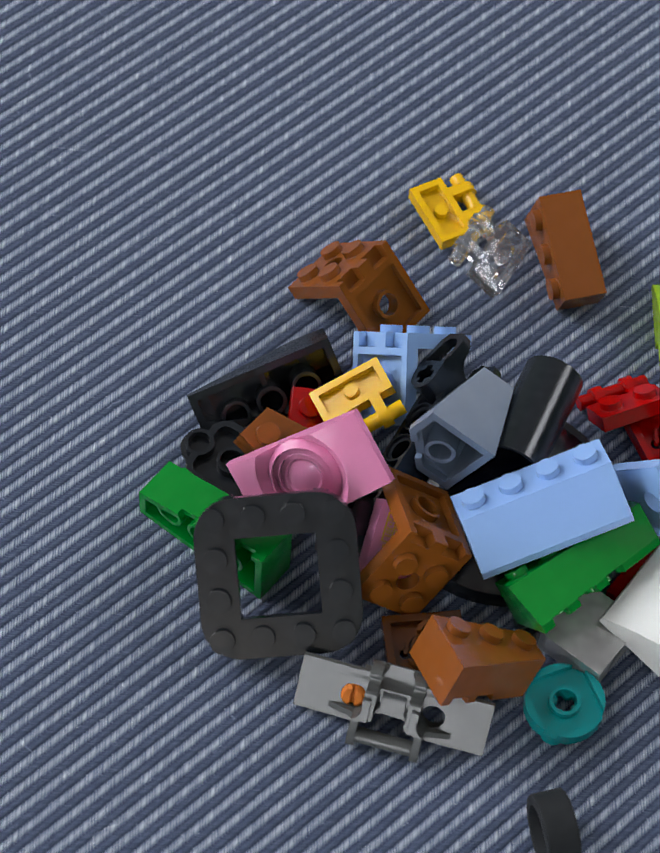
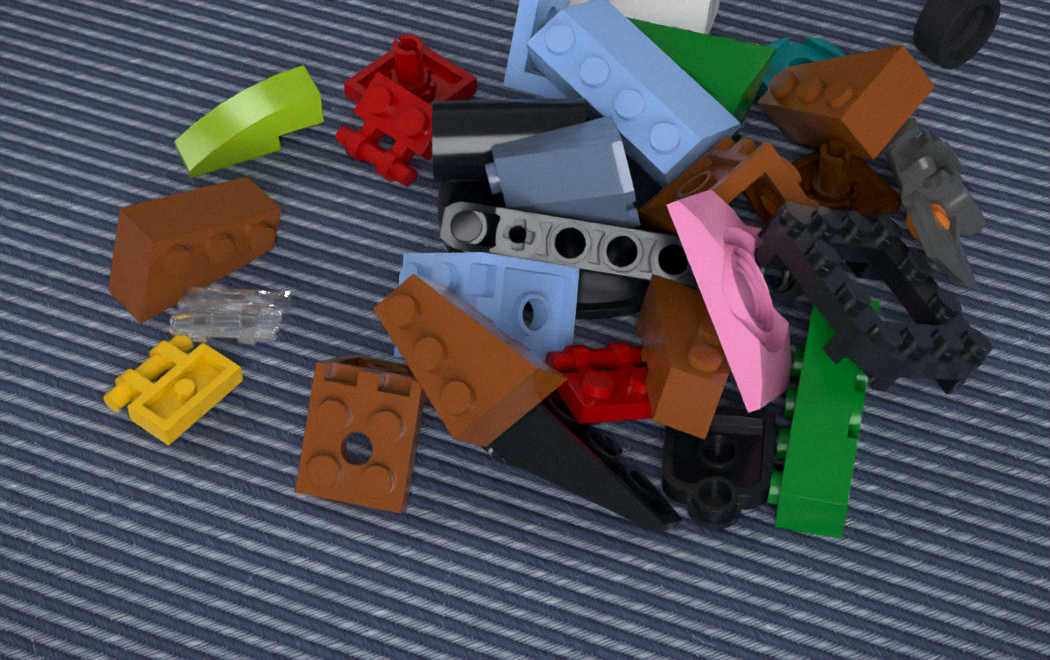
camera: 110 degrees left, 10 degrees down
yellow plate [309,357,407,433] -> none
none -> dark orange wedge [373,274,568,447]

